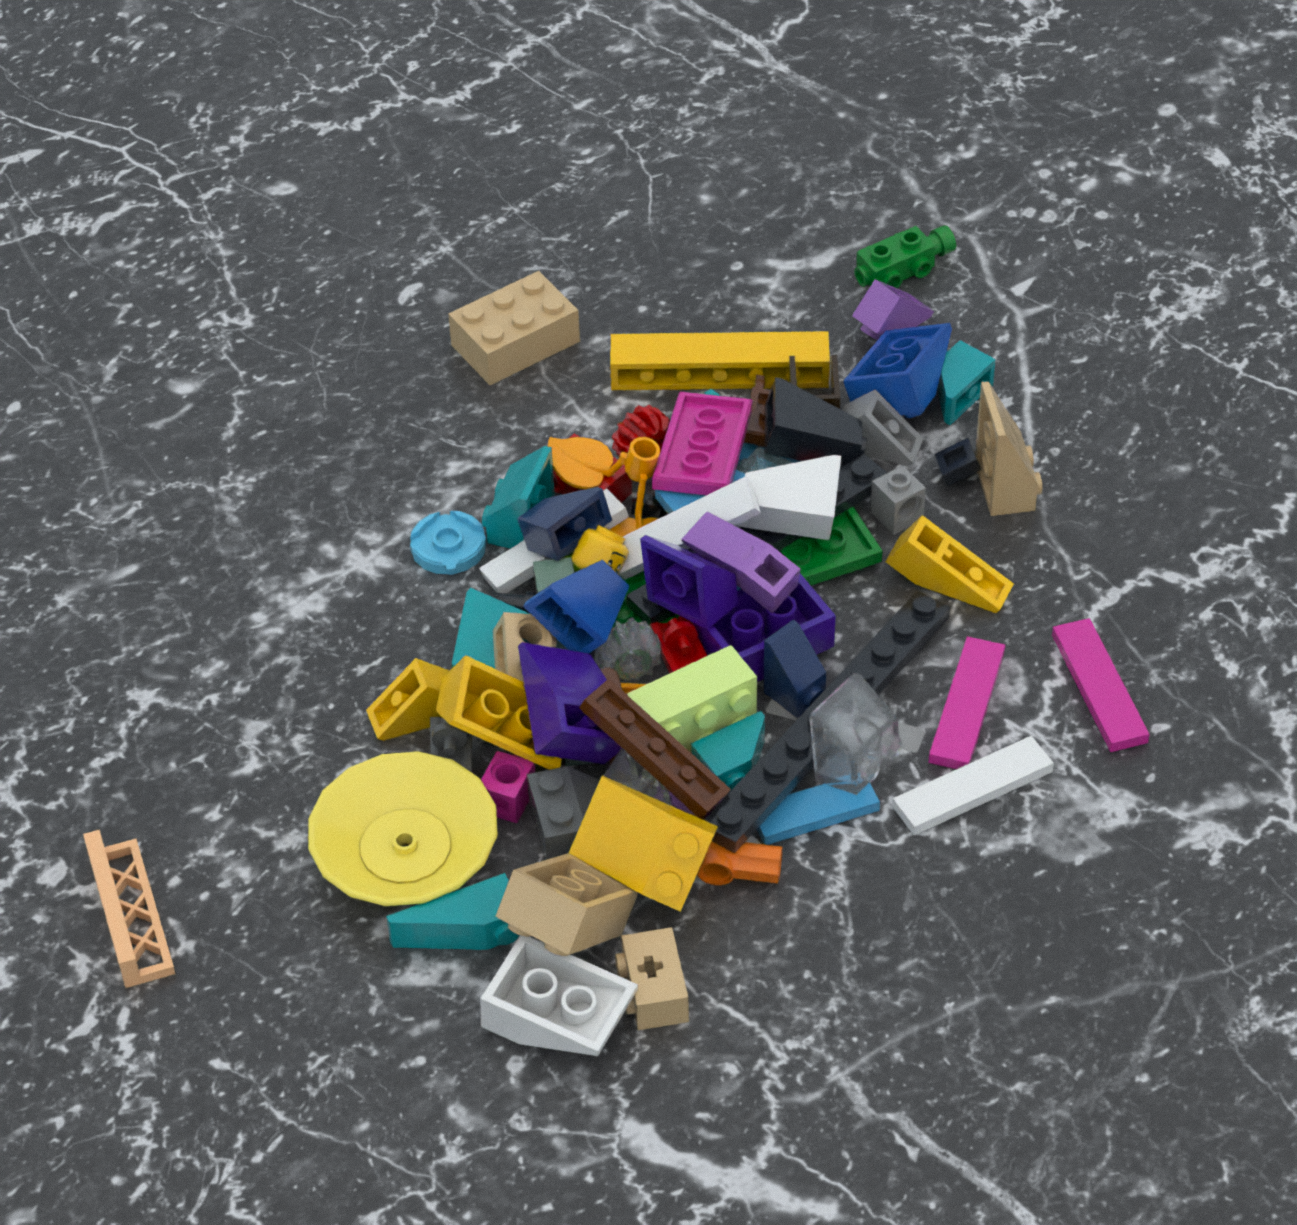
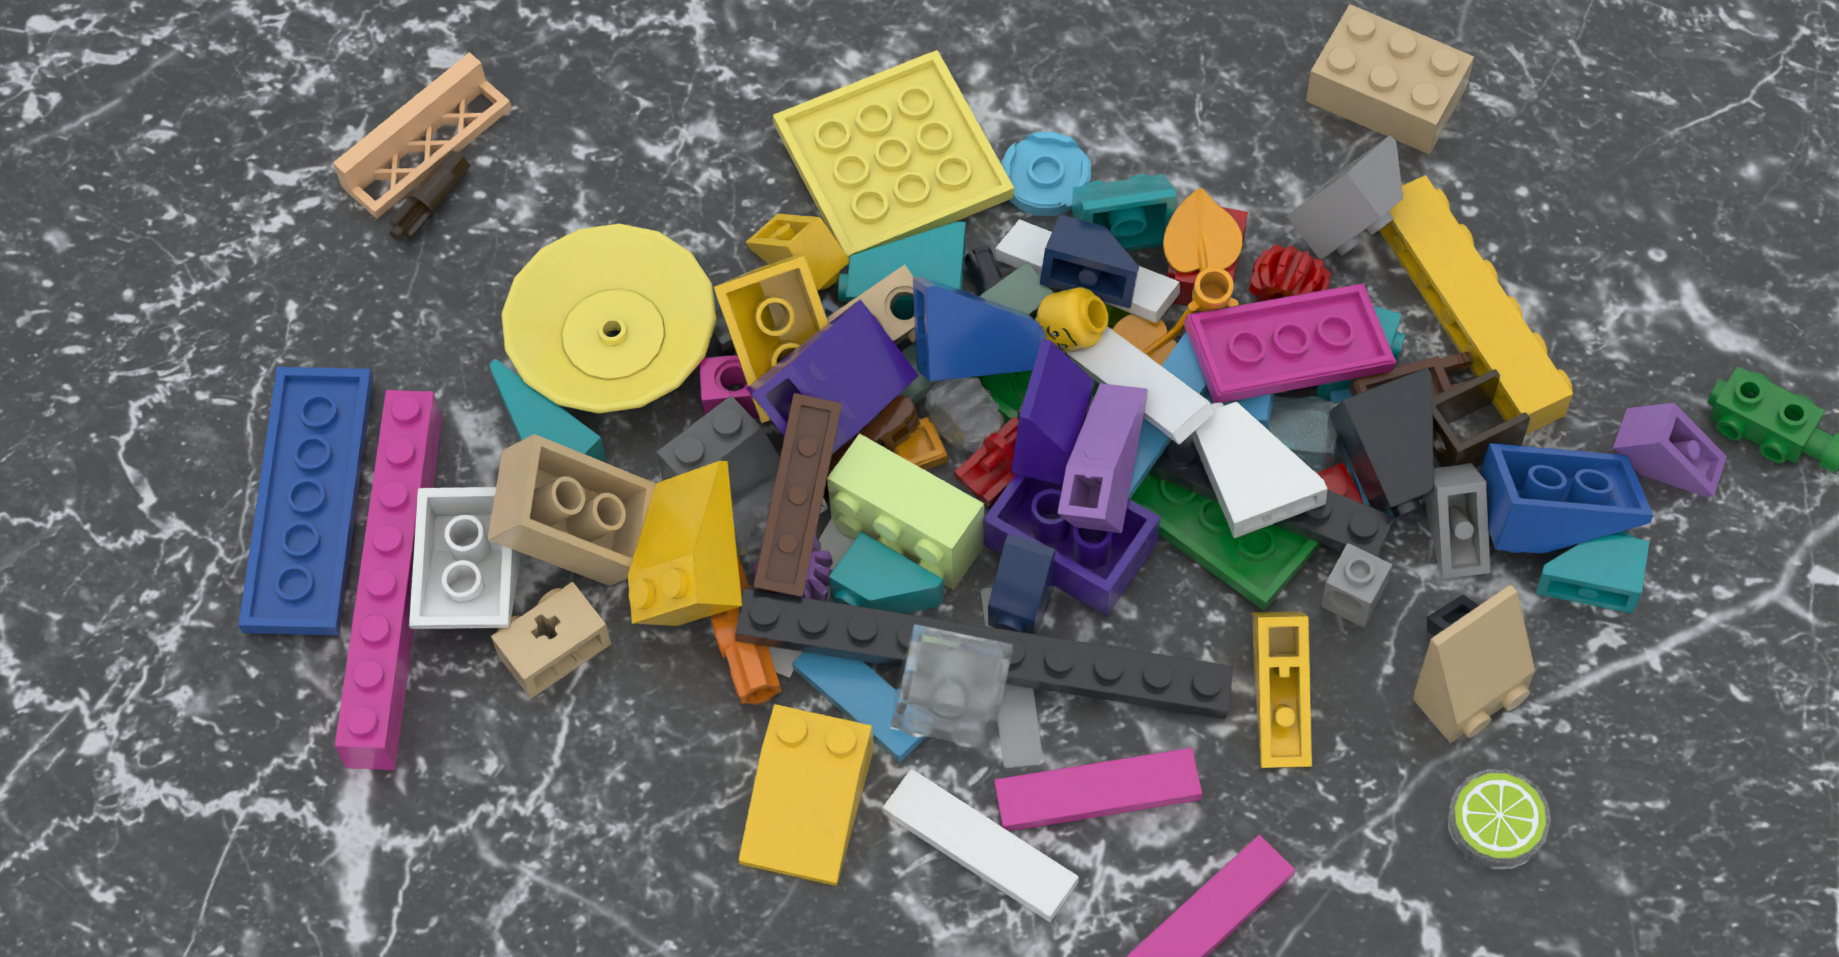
camera: 65 degrees right, 15 degrees up
none -> blue plate [239,367,373,636]
none -> dark pink brick [335,390,443,770]
none -> dark brown piece [389,150,471,241]
none -> yellow slope [738,704,874,886]
none -> light yellow plate [773,50,1014,266]
none -> light grey slope [1286,134,1403,260]
none -> tile [1447,769,1551,869]

